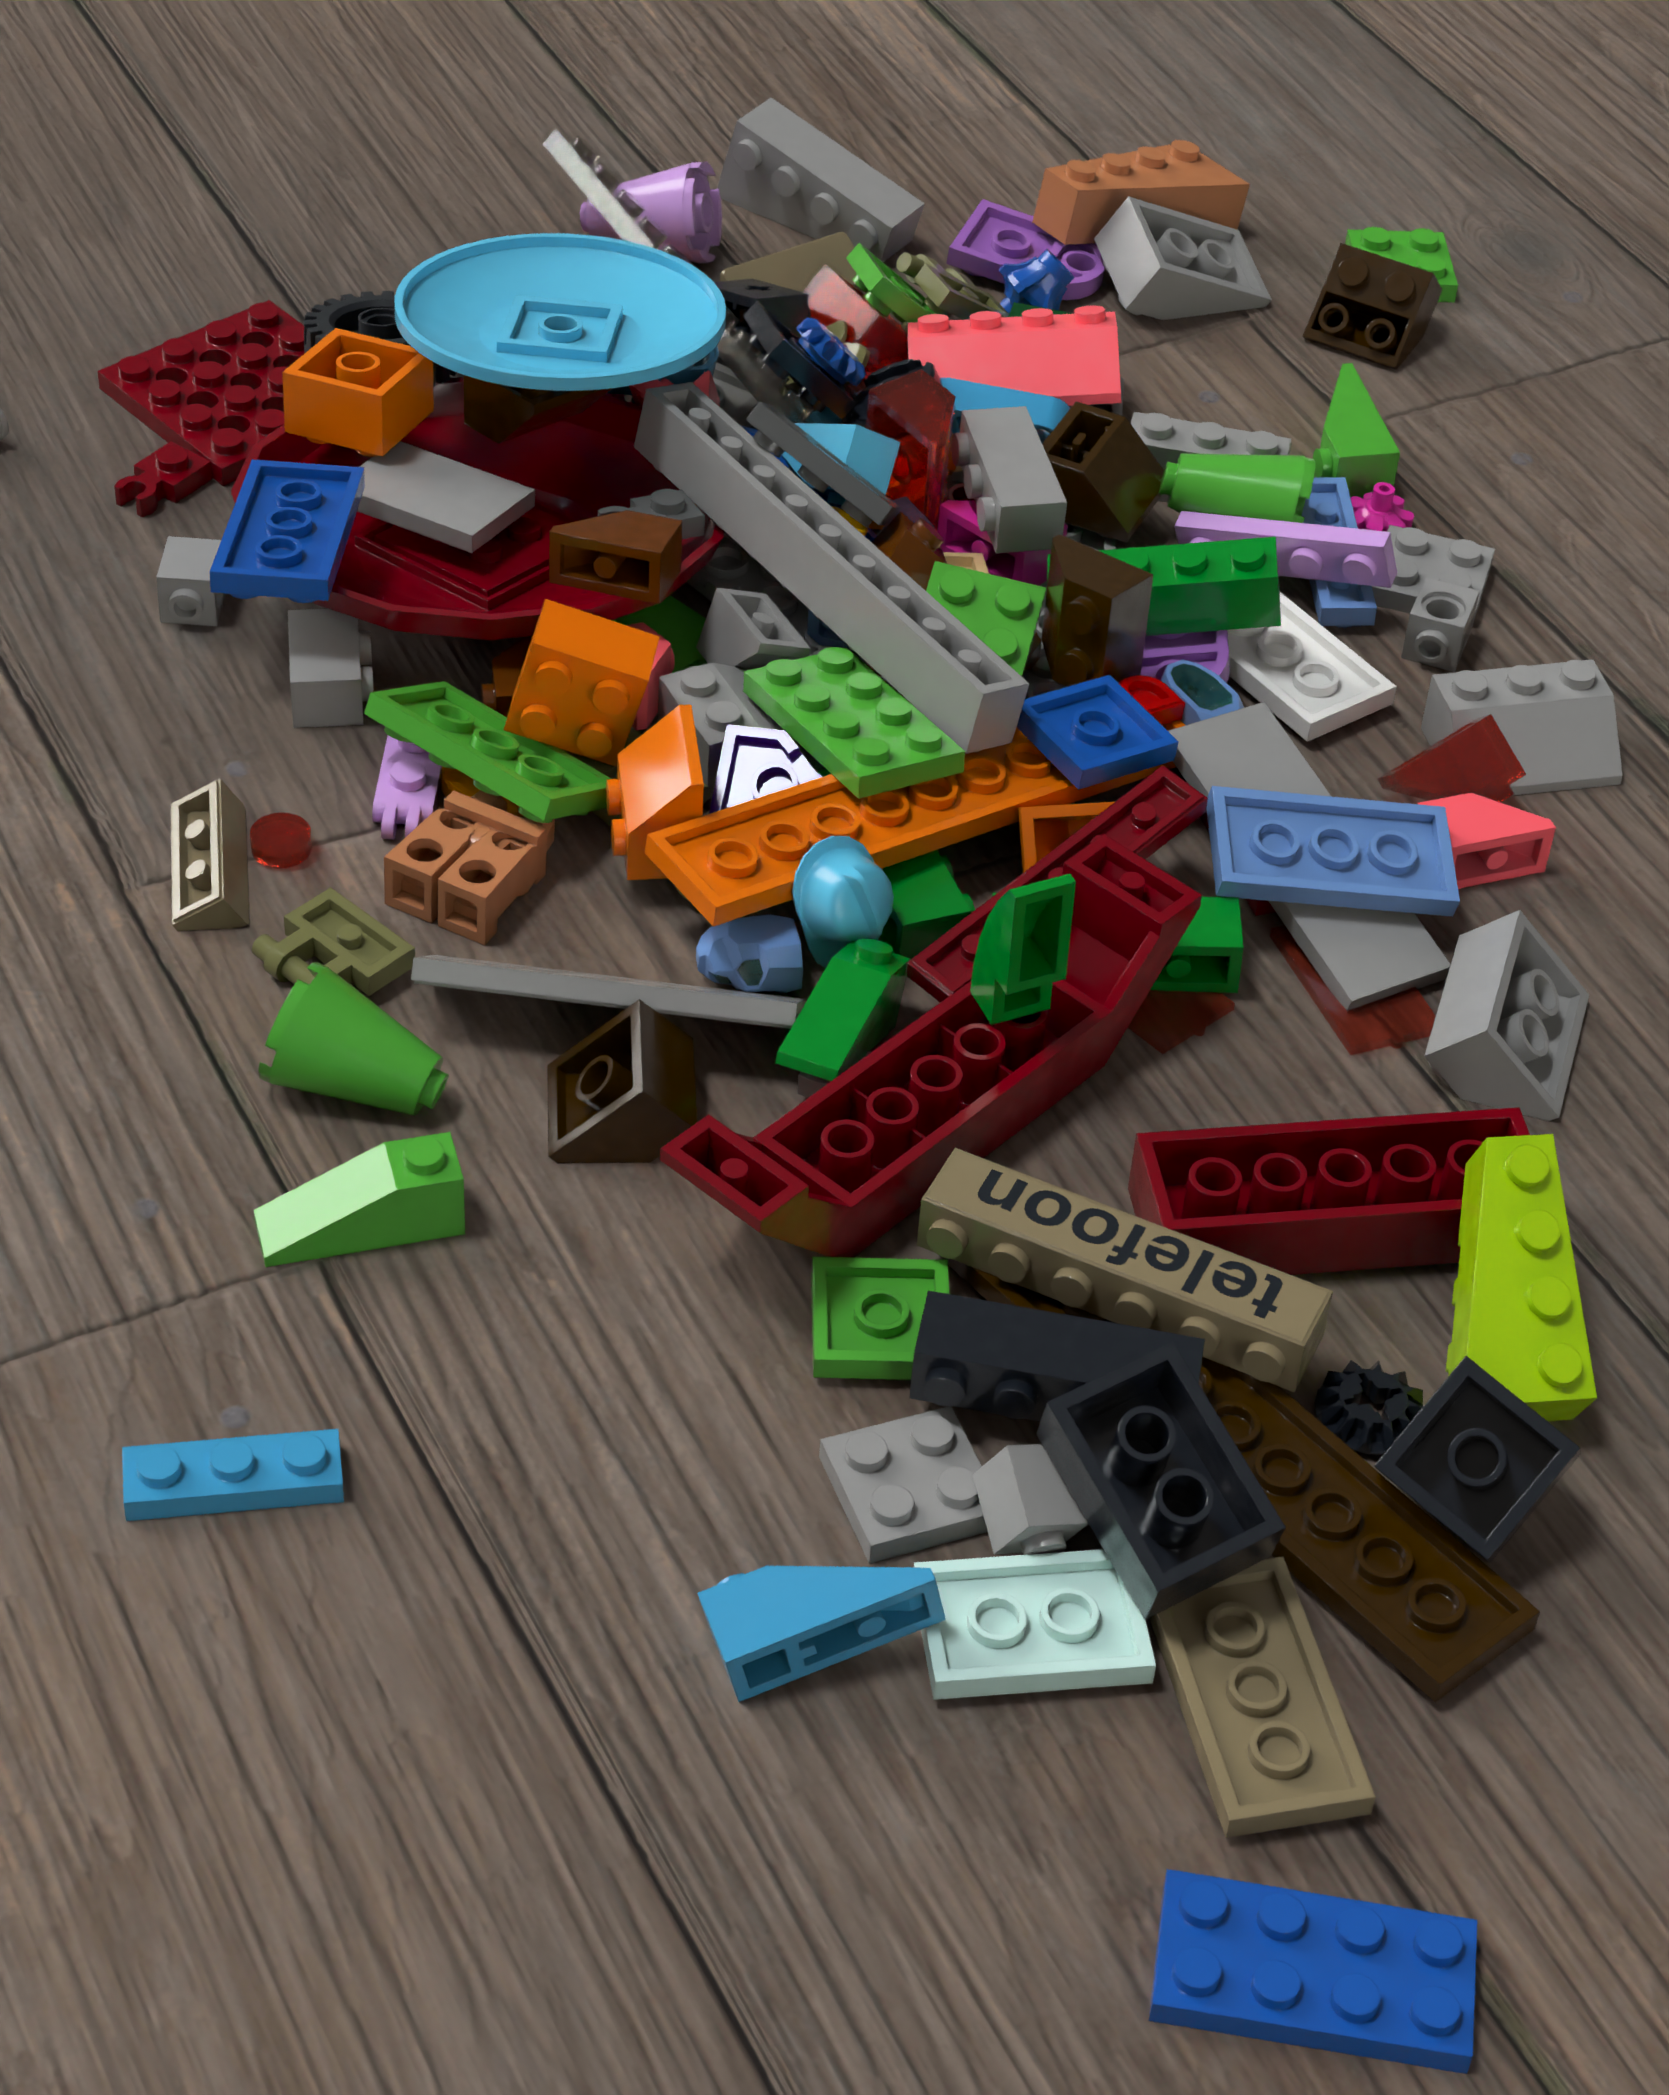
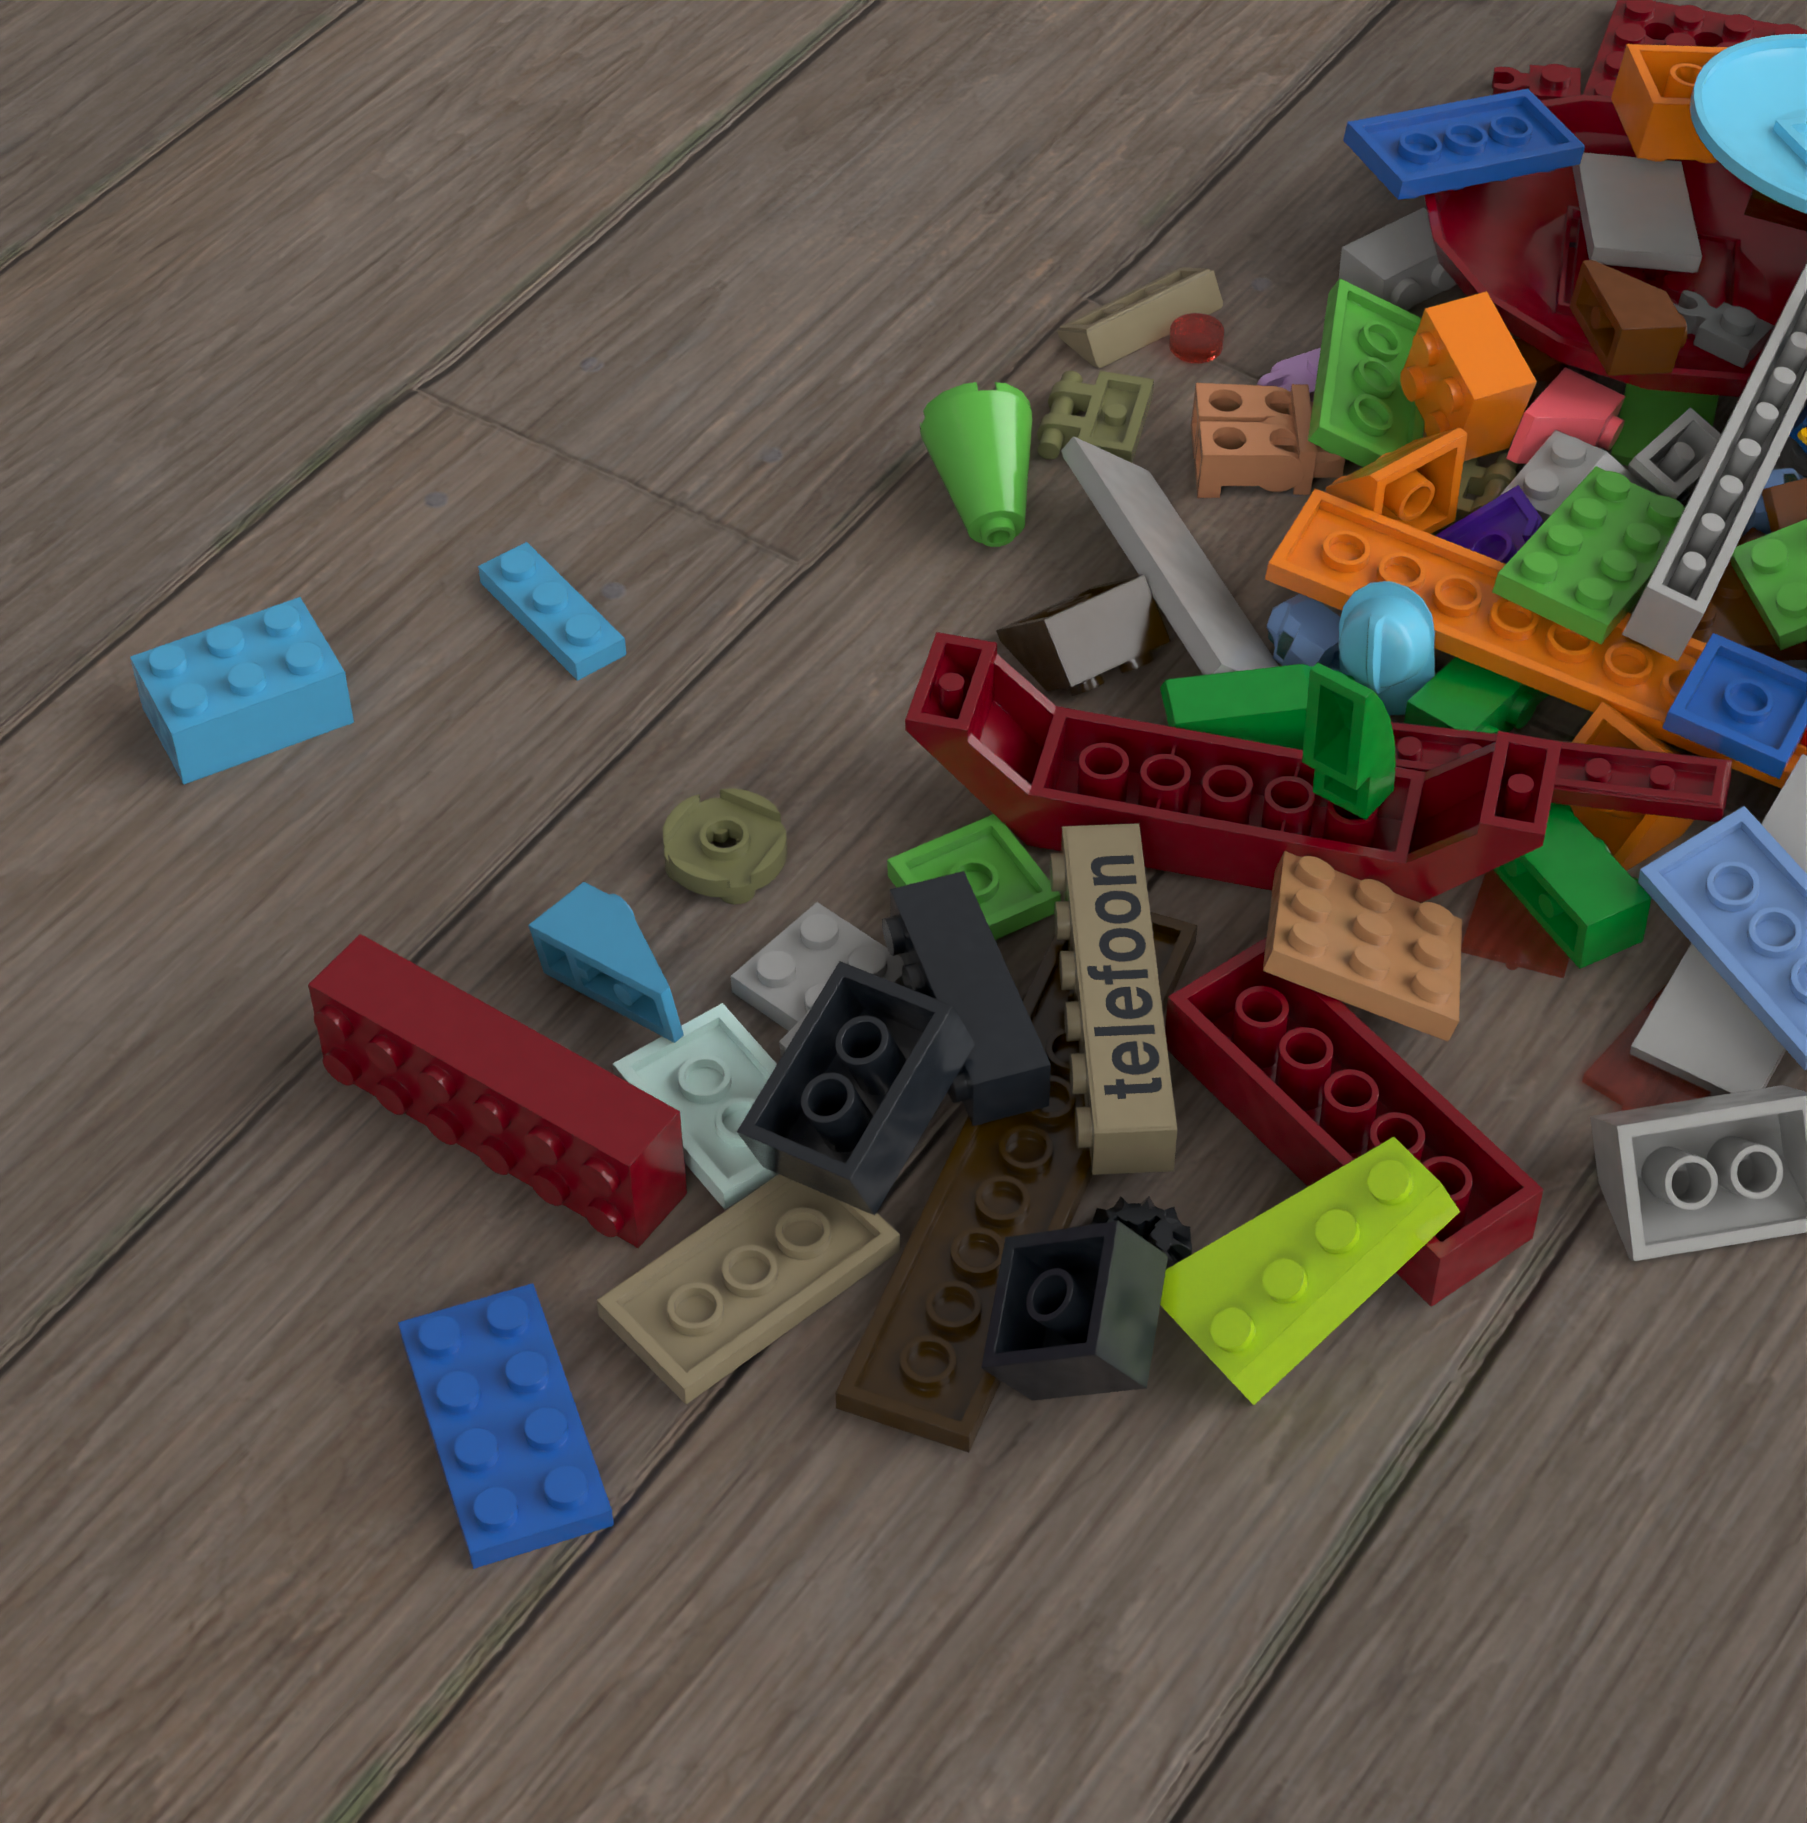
camera: 65 degrees right, 5 degrees up
bright green slope [254,1132,465,1267] -> none
none -> dark azure brick [130,597,354,785]
none -> dark red brick [308,934,687,1248]
none -> olive plate [663,788,788,905]
none -> medium nougat plate [1263,851,1462,1042]

